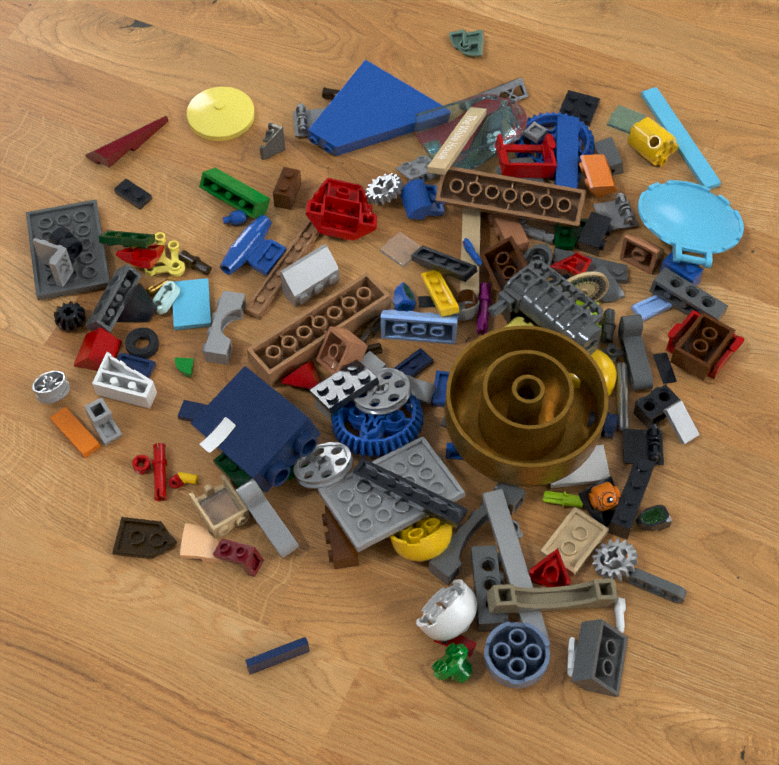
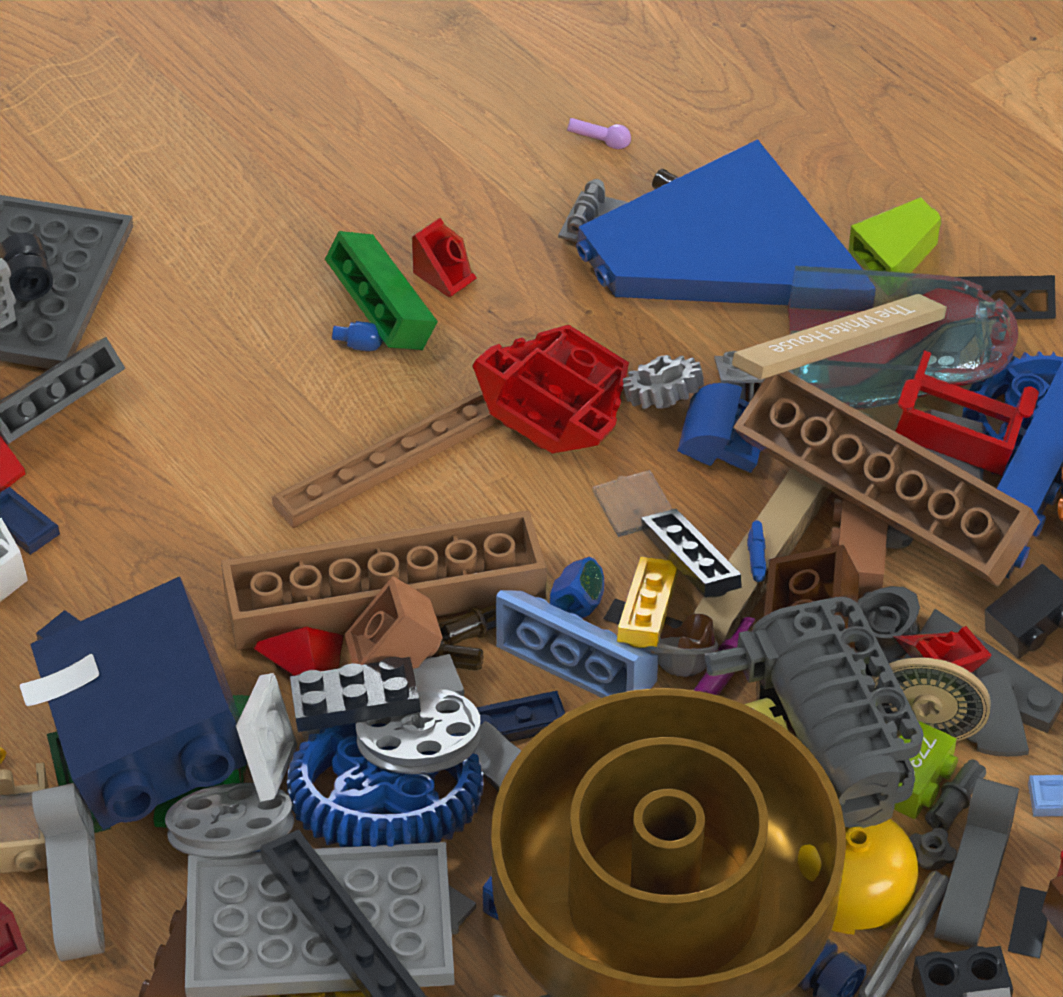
camera: 25 degrees right, 10 degrees down
dark red wedge [85,116,168,168] -> none
dark green plate [98,230,156,249] -> none
black plate [114,179,152,210] -> none
red brick [116,245,165,269] -> none
black slope [117,283,158,322] -> none
black tyre [125,327,159,359] -> none
light yellow plant [132,232,185,277] -> none
pearl gold piece [146,277,175,297] -> none
light aqua beam [152,281,180,315] -> none
medium azure tile [173,278,212,330] -> none
green tile [175,357,194,378] -> none
dark brown axle [178,250,212,275] -> none
light yellow dish [187,87,255,141] -> none
light grey arch [202,291,246,365] -> none
blue plate [220,215,286,277] -> none
dark grey slope [260,123,285,160] -> none
reddish brown brick [273,167,301,210] -> none
slope [280,244,340,307] -> none
sand green brick [449,29,484,57] -> none
light grey axle [522,224,555,244] -> none
light grey tile [523,122,548,143] -> none
dark green wing [554,219,588,251] -> none
none -> white tile [236,673,297,802]
none -> red slope [412,218,477,297]
none -> lavender bar [567,118,631,149]
none -> lime slope [848,197,941,293]

